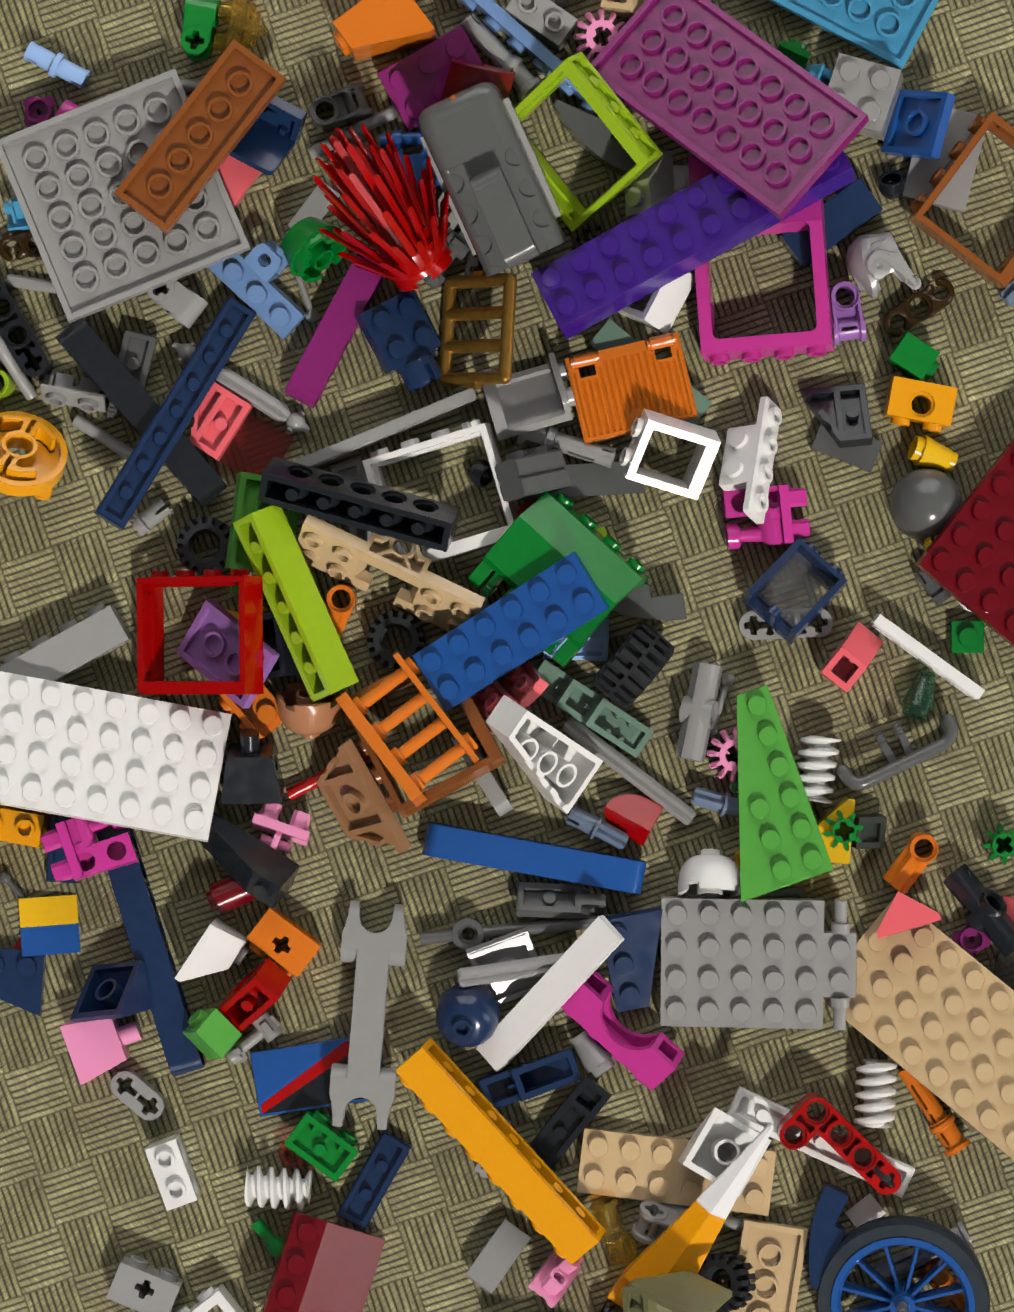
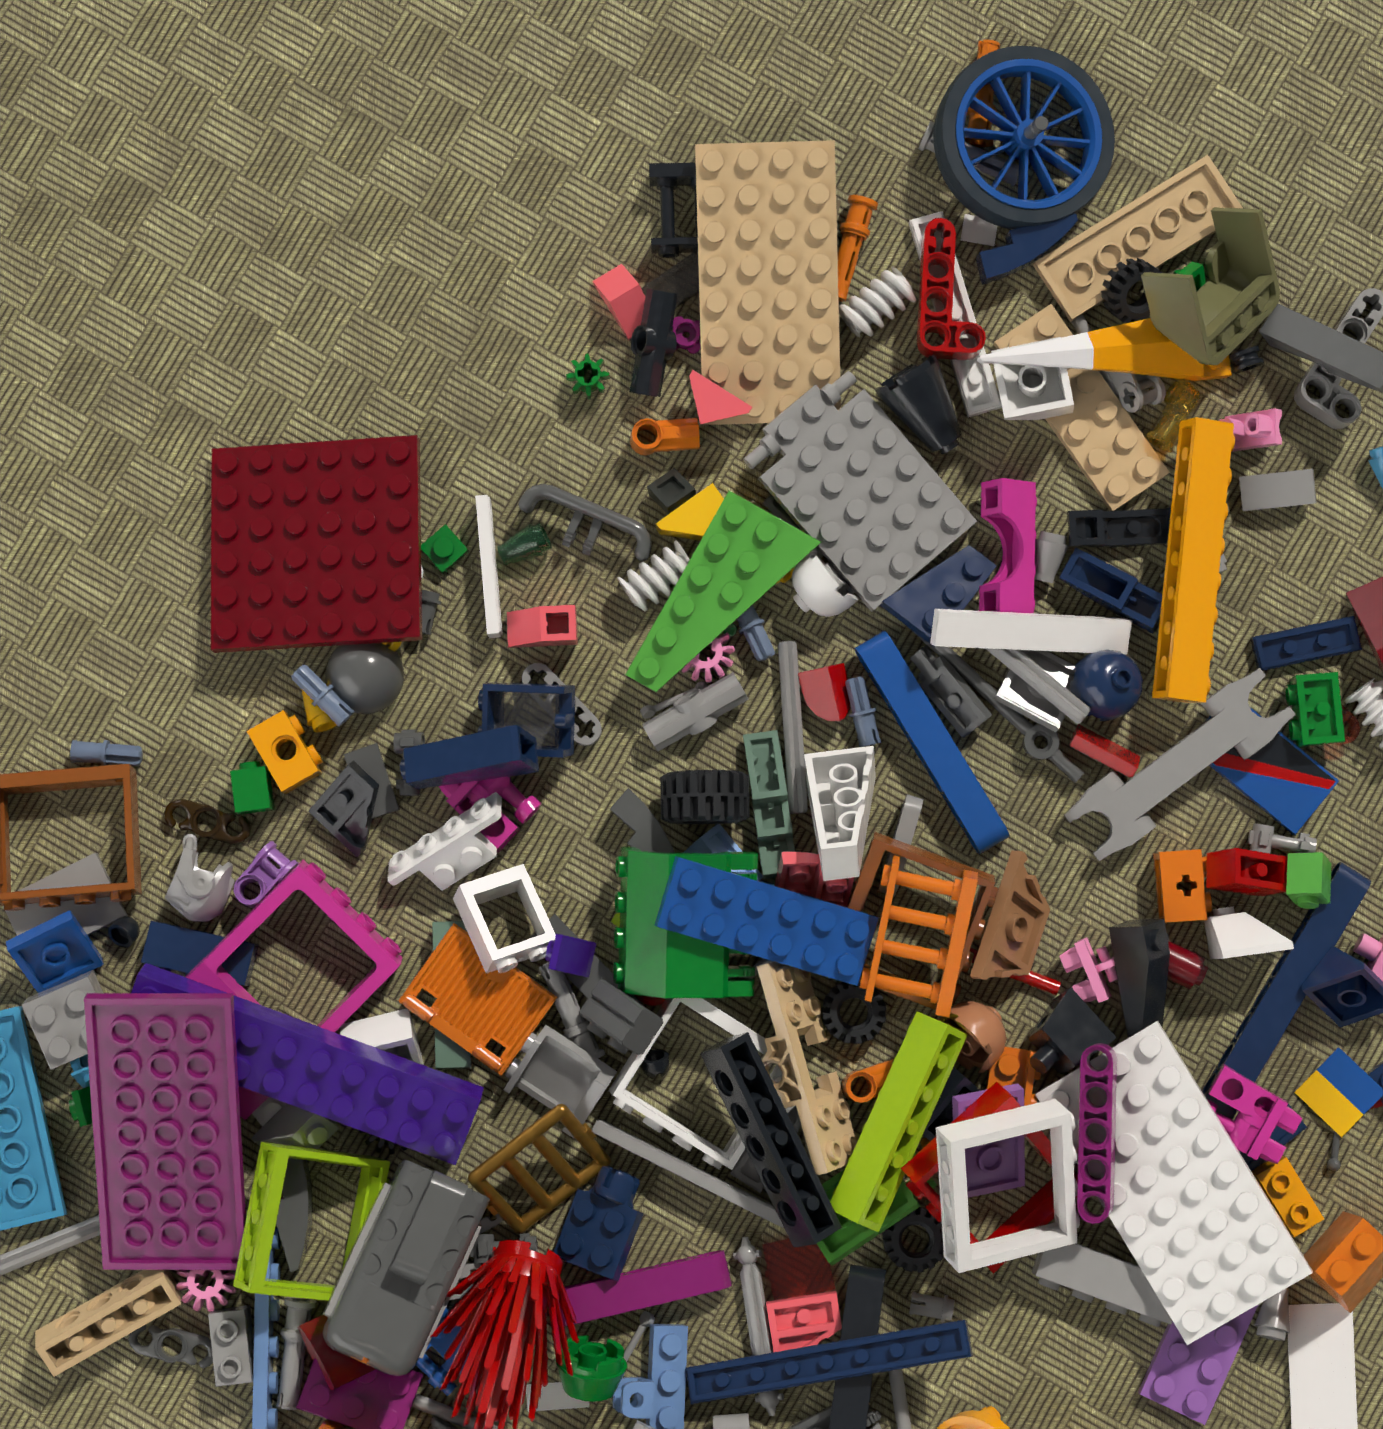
camera: 140 degrees left, 5 degrees down
green gear [822,810,864,851] -> none
none -> sand blue axle [291,665,355,727]
none -> dark grey bar [393,729,425,796]
none -> dark blue slope [400,725,539,789]
none -> dark purple slope [546,934,597,978]
none -> black cone [874,354,962,454]
none -> white window [936,1099,1080,1273]
none -> red tile [1070,724,1140,778]
none -> magenta beam [1077,1043,1117,1224]

